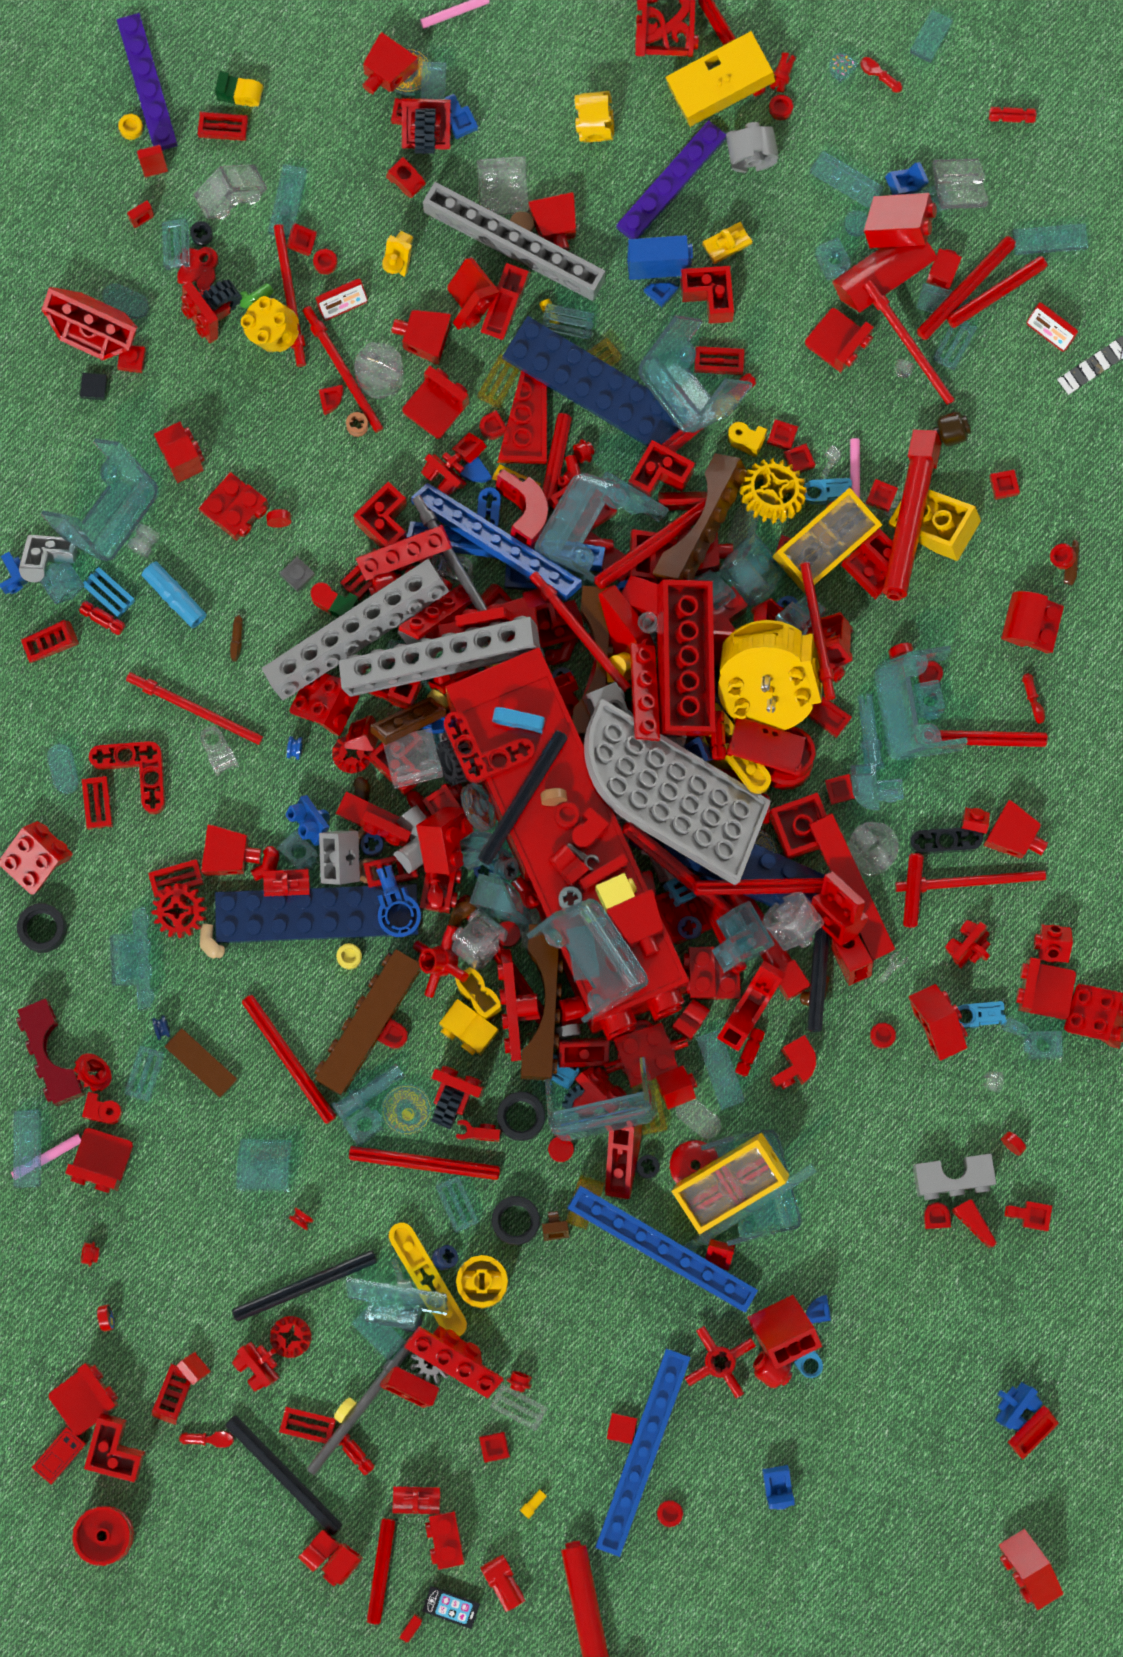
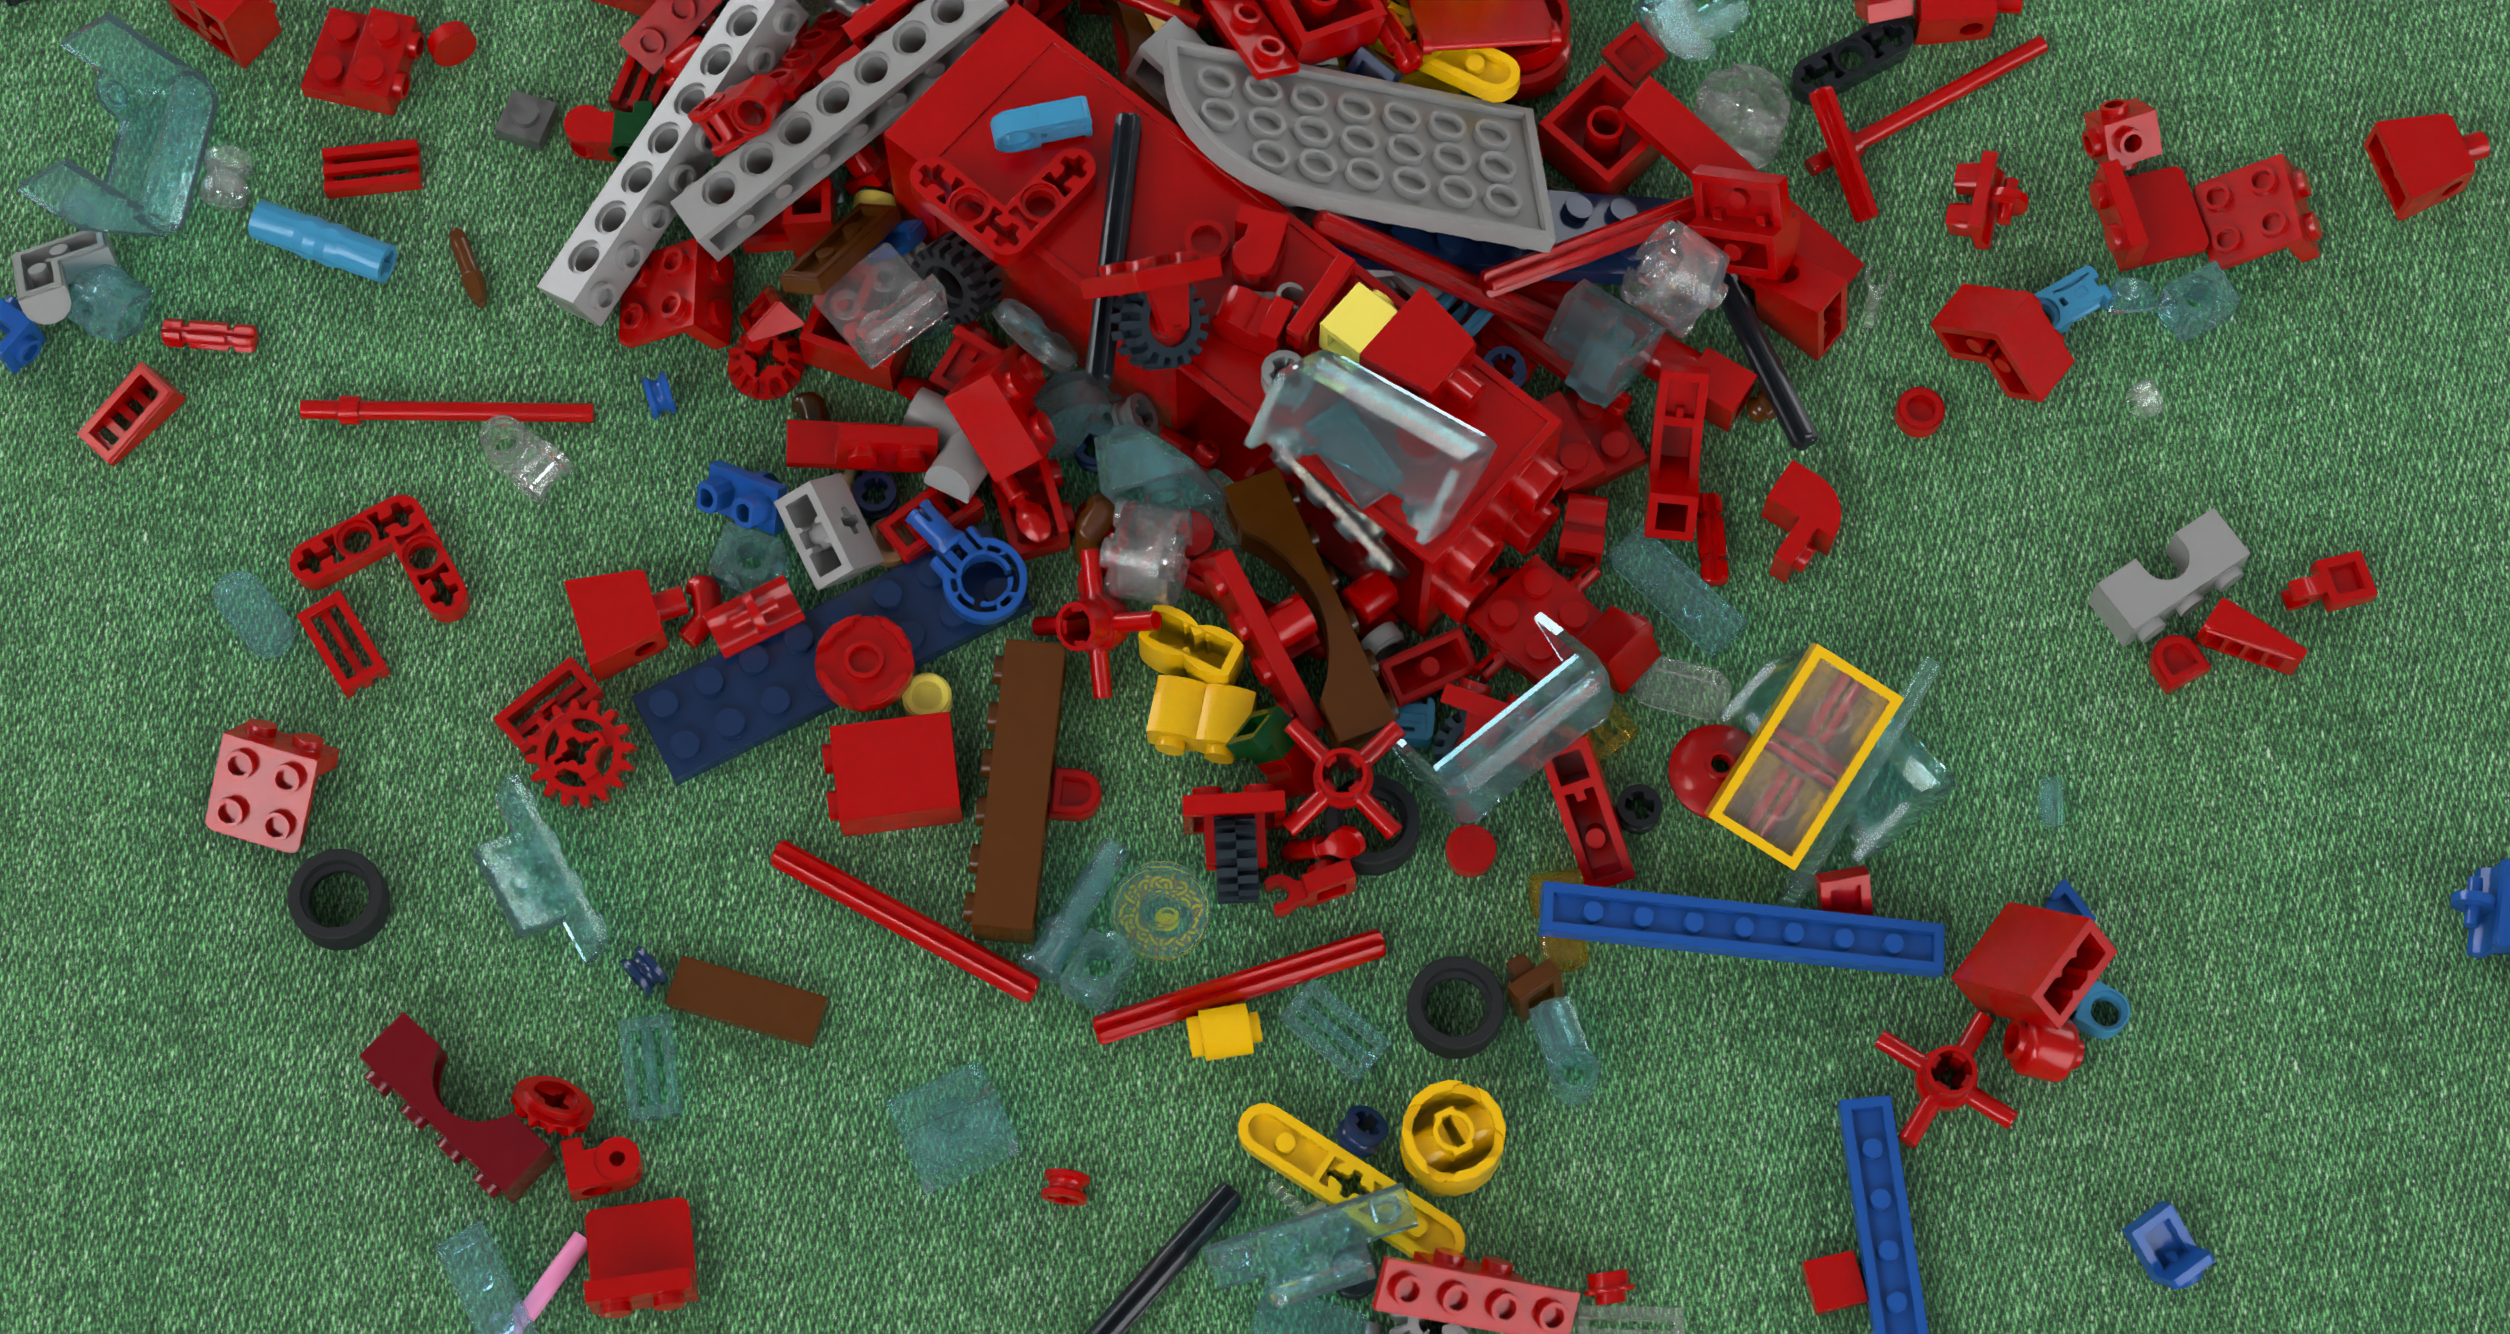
camera: 25 degrees left, 10 degrees down
dark azure tile [82,567,135,618] -> none
tan arm [200,924,225,959] -> none
medium nougat tile [541,788,567,806] -> none
red tile [1001,1132,1026,1156] -> none
none -> red tile [322,139,423,199]
none -> red piece [687,74,785,157]
none -> red tile [815,614,915,713]
none -> red brick [822,712,963,837]
none -> plate [1080,249,1223,370]
none -> yellow brick [1186,1003,1263,1061]
none -> leg [1226,705,1316,800]
none -> red bar [1280,717,1406,841]
none -> red piece [1281,825,1366,863]
none -> clear light blue piece [1527,996,1600,1105]
none -> clear light blue tile [2038,777,2064,827]

